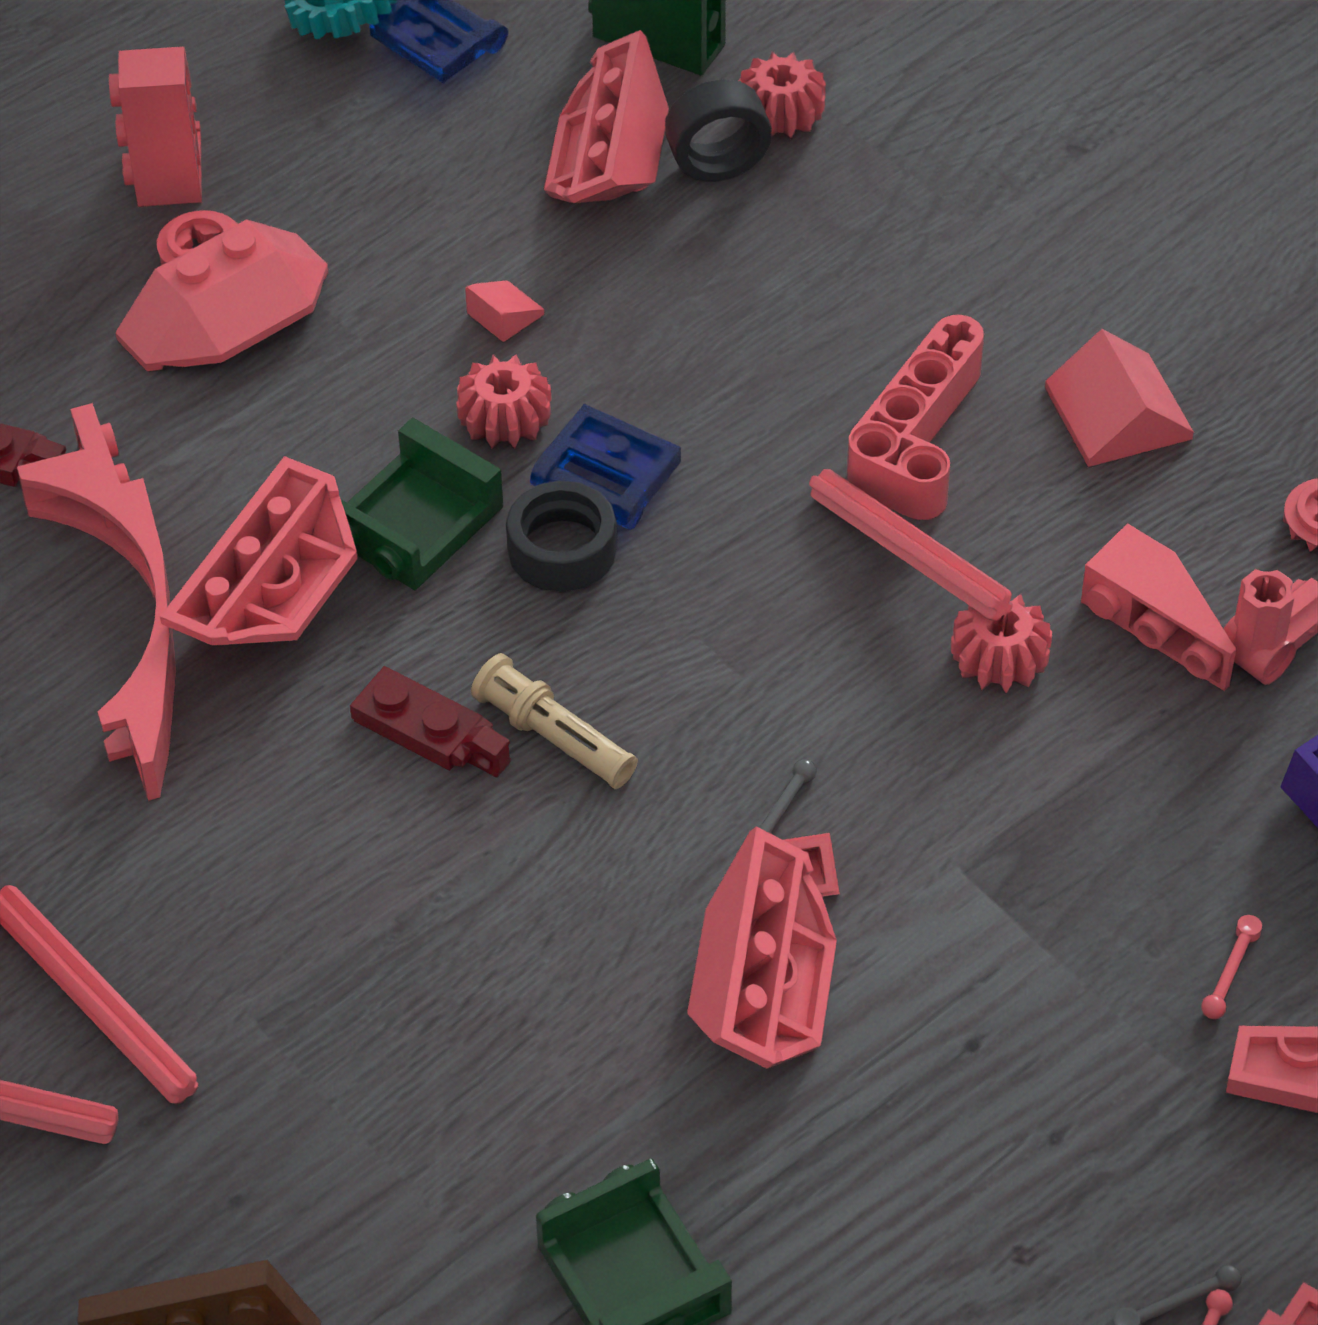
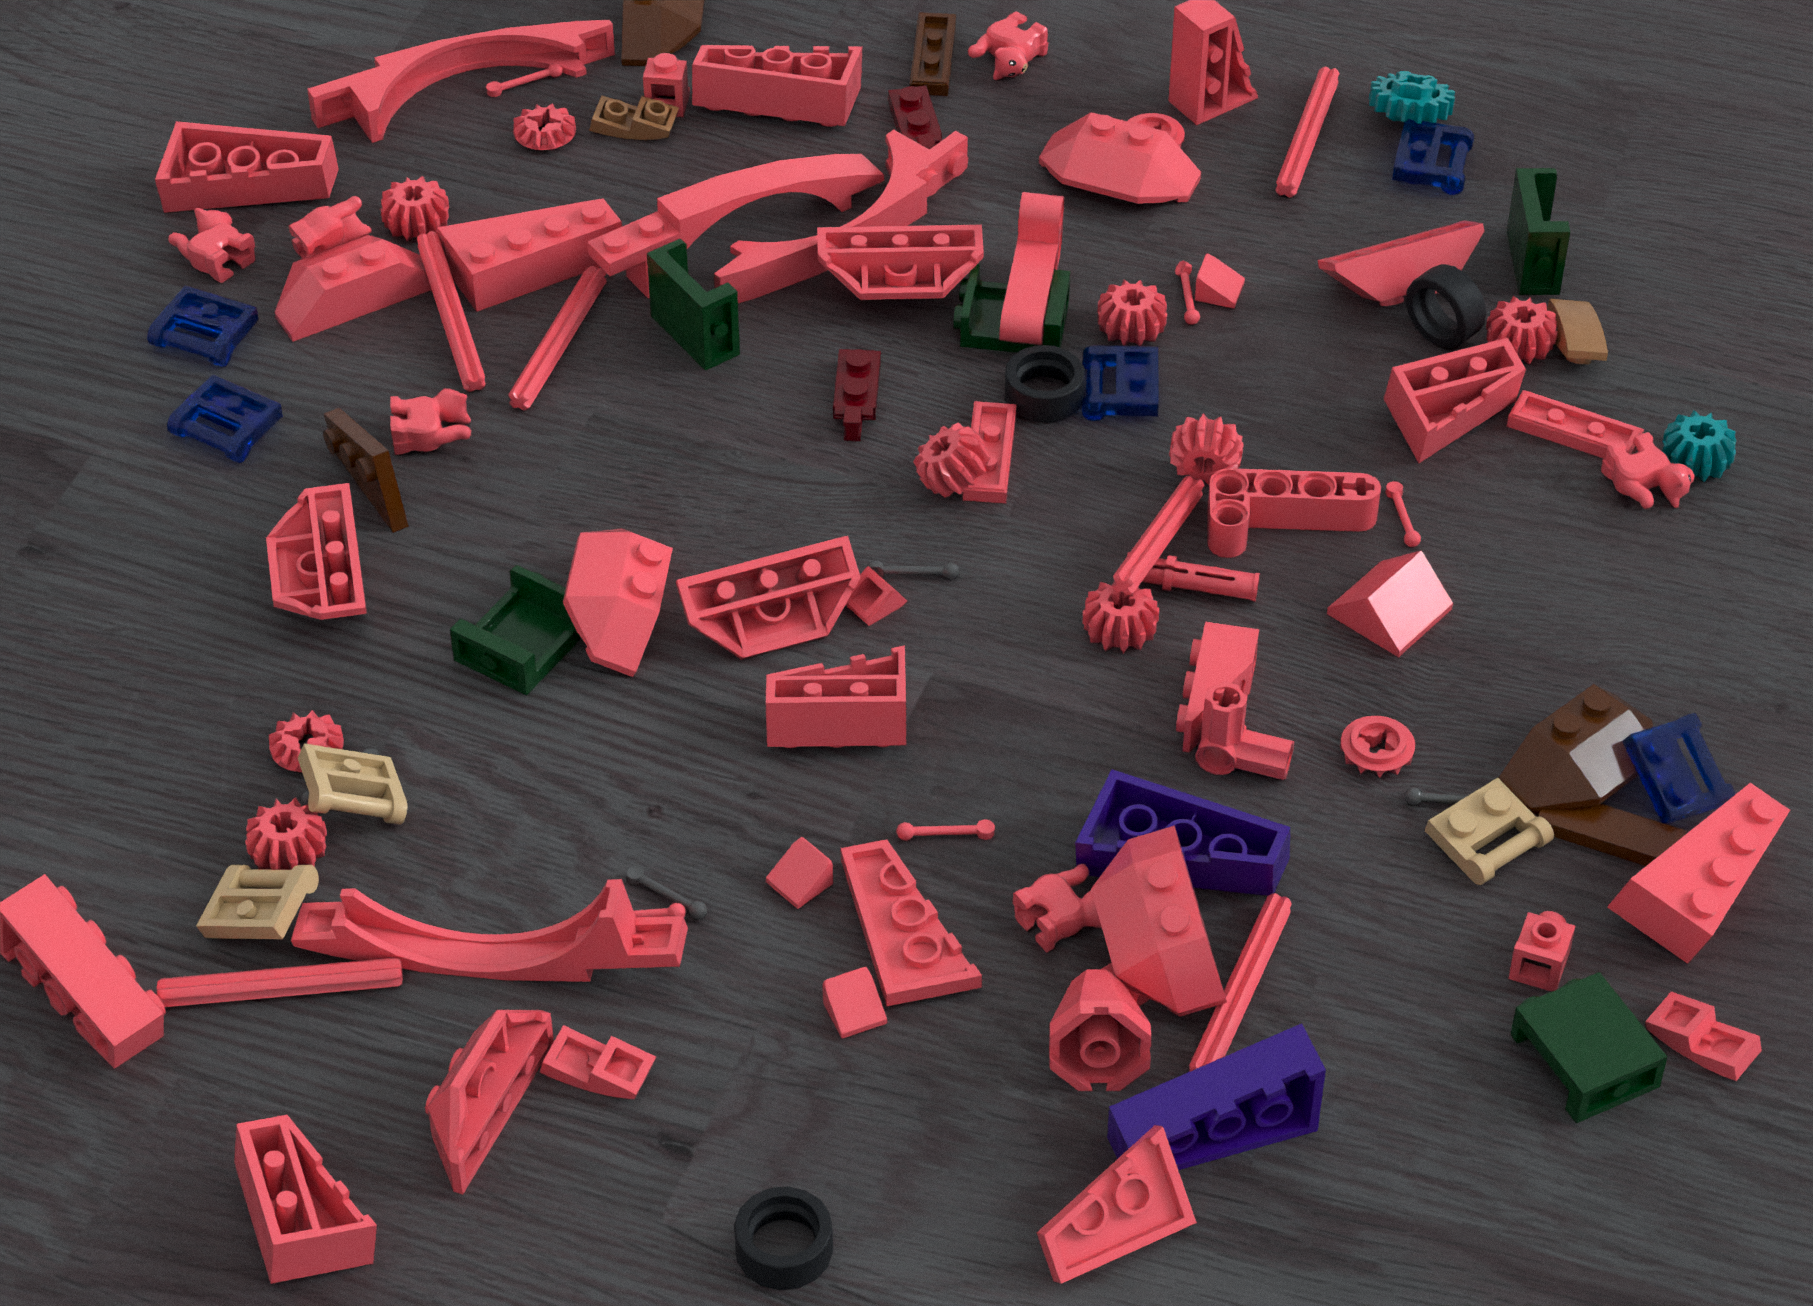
camera: 60 degrees right, 5 degrees down
tan pin [471,653,638,789] -> none
none -> coral animal [390,388,471,455]
none -> coral wedge [563,529,673,677]
none -> coral slope [587,154,884,298]
none -> dark green panel [647,239,740,371]
none -> coral wedge [766,645,906,748]
none -> coral slope [766,837,833,909]
none -> coral gear [913,422,990,498]
none -> coral tile [963,401,1017,504]
none -> coral beam [999,192,1064,345]
none -> coral pin [1127,552,1260,602]
none -> coral gear [1169,413,1244,485]
none -> coral hinge [1175,260,1200,325]
none -> coral axle [1275,66,1340,198]
none -> coral wedge [1384,338,1526,463]
none -> coral hinge [1385,481,1421,547]
none -> coral tile [1506,390,1644,459]
none -> medium nougat slope [1547,299,1608,364]
none -> coral animal [1601,432,1694,509]
none -> teal gear [1662,410,1736,482]

